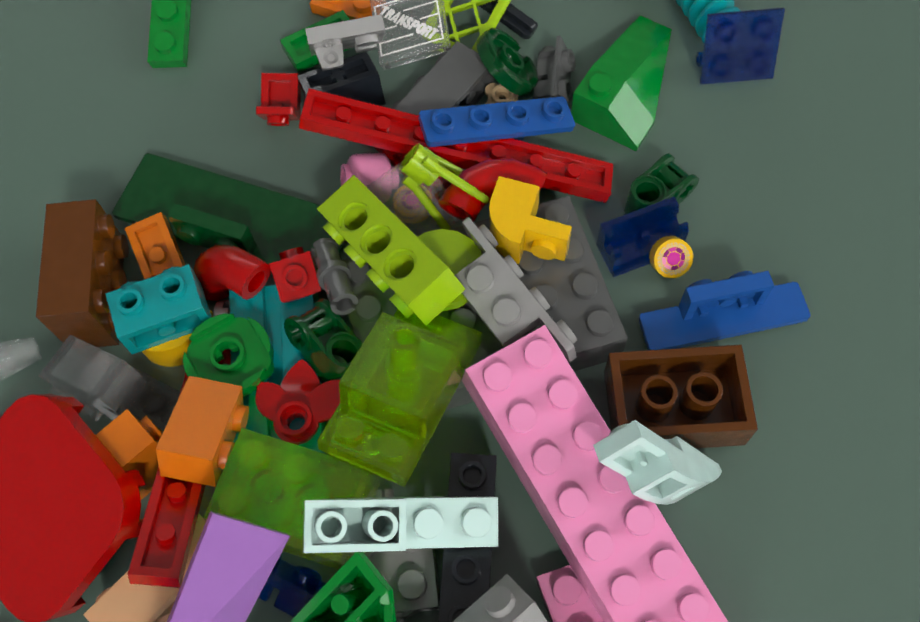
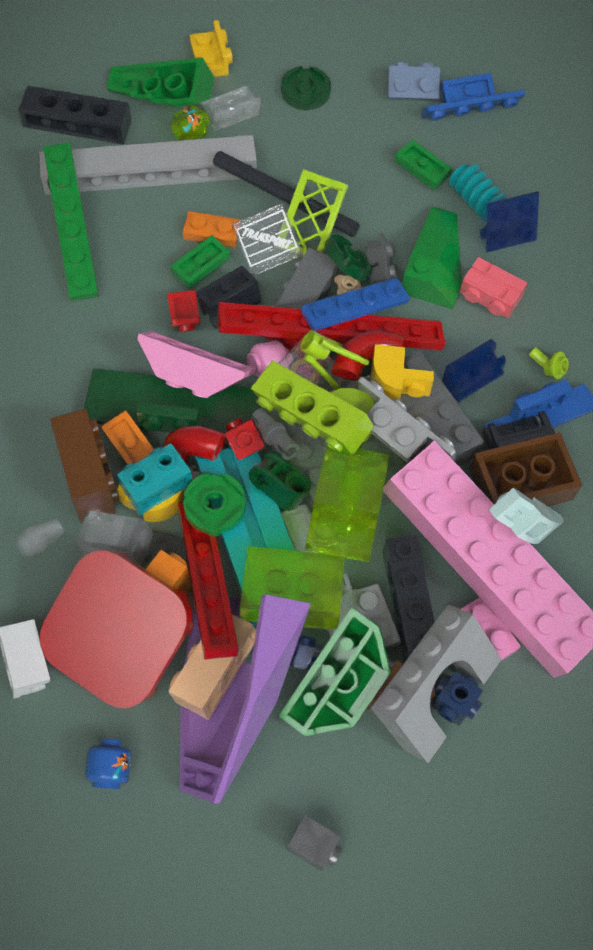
camera: 20 degrees left, 0 degrees up
orange brick [156,376,249,487] -> none
red plate [255,360,345,445] -> none
light aqua slope [303,496,498,553] -> none
light grey hinge [305,14,385,70] -> none
dark green piece [624,153,699,226] -> none
tile [649,236,693,278] -> none
none -> bright pink wedge [137,331,256,398]
none -> coral brick [460,257,528,319]
none -> black hinge [483,411,555,450]
none -> lime plate [528,347,569,379]

